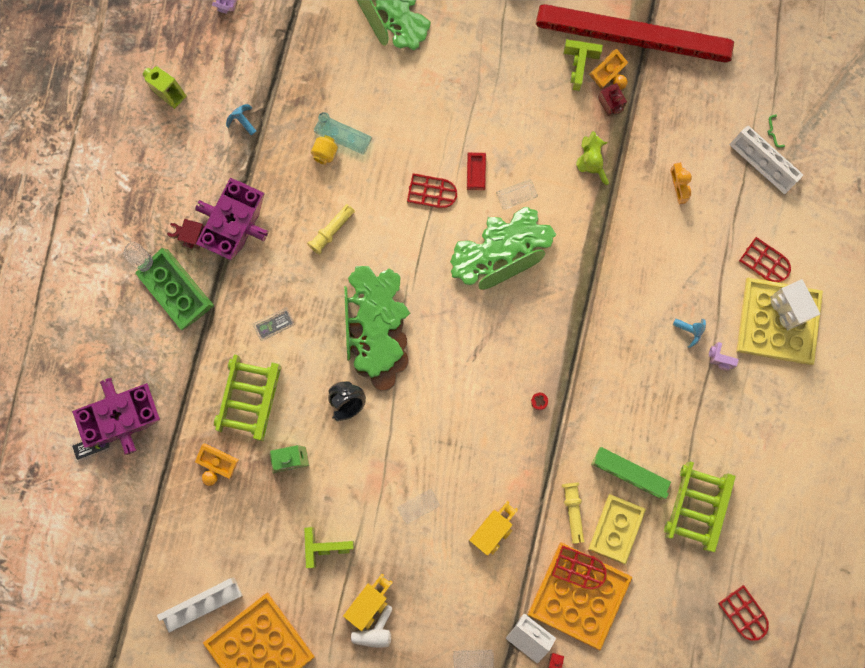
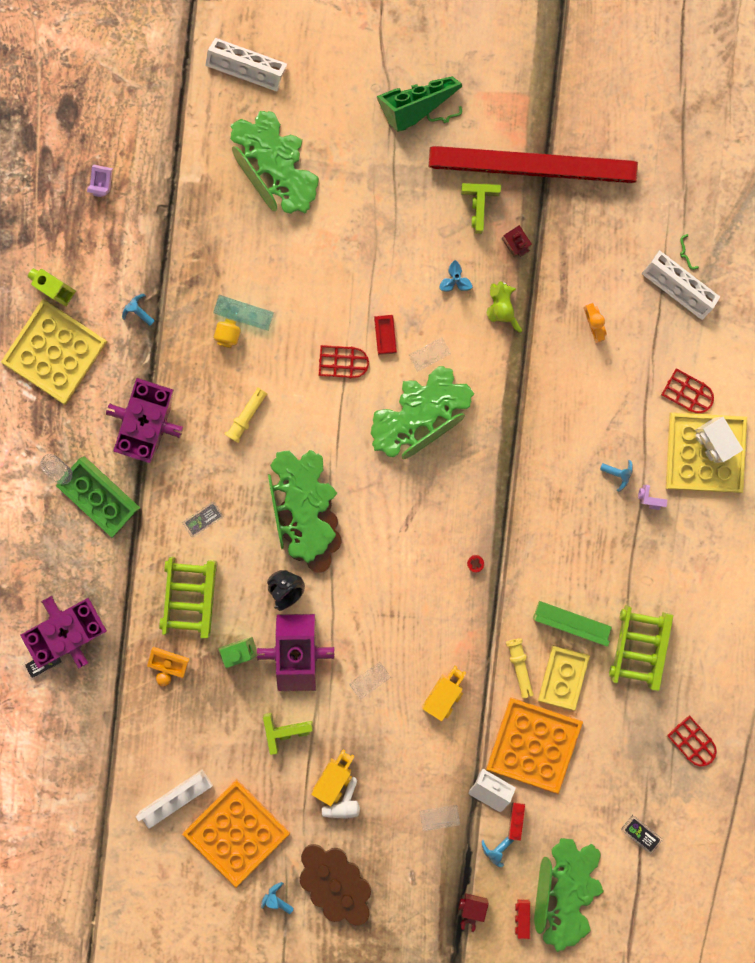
camera: 10 degrees left, 10 degrees up
dark red brick [167,218,205,250] -> none
red window [551,545,607,589] -> none
light orange plate [589,49,628,90] -> none
none -> light yellow tile [1,299,108,405]
none -> magenta slope [257,614,335,691]
none -> dark azure plant [439,260,473,292]

